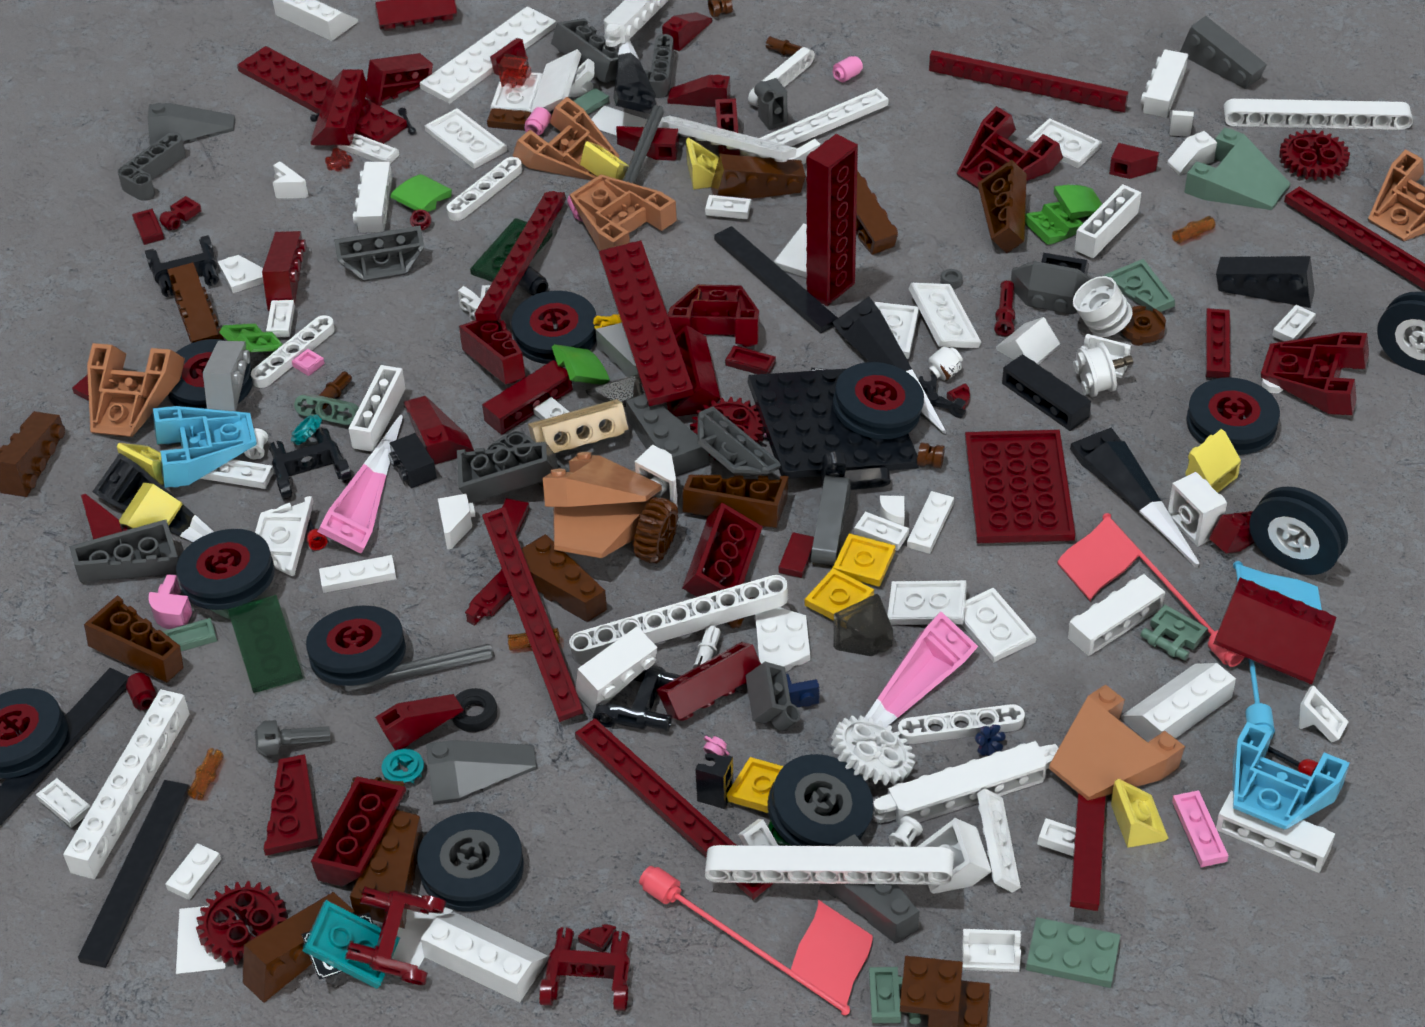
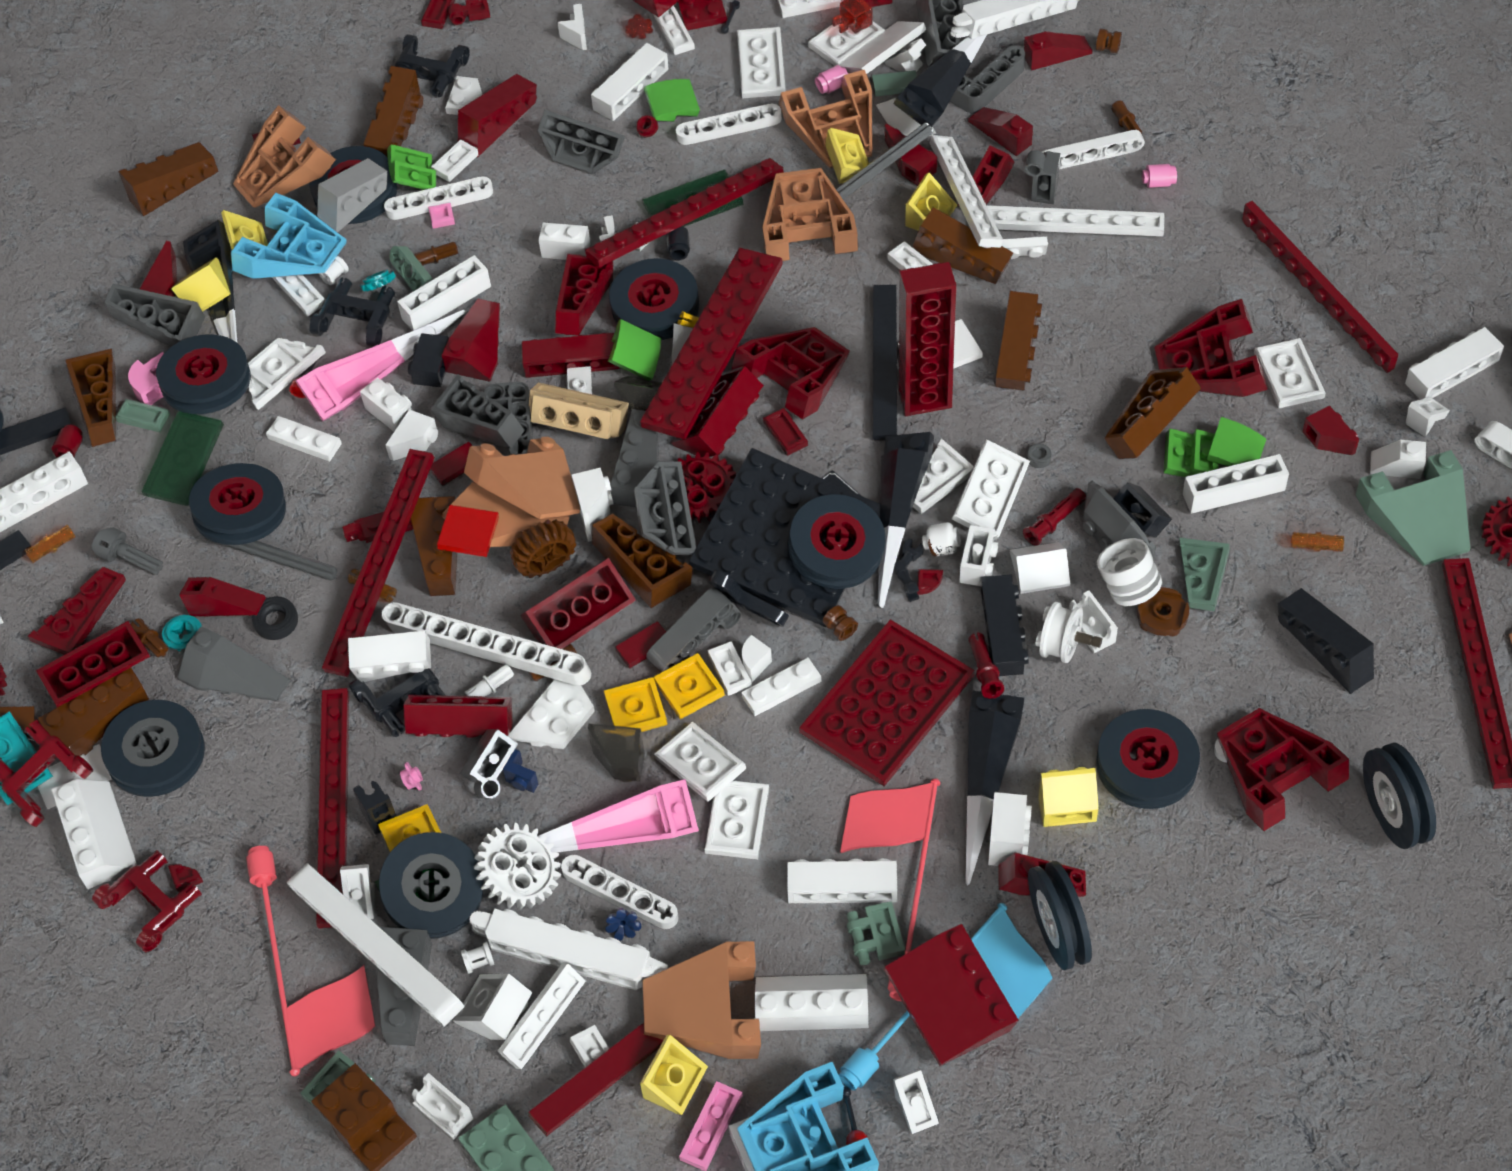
camera: 40 degrees right, 10 degrees up
reddish brown plate [487,108,531,131] -> none
dark red plate [1206,308,1230,378] -> none
white plate [1272,305,1316,341] -> none
none -> white brick [360,377,412,432]
none -> red tile [437,505,499,557]
none -> white brick [539,222,591,260]
none -> white brick [960,525,998,586]
none -> dark red pin [968,632,1005,699]

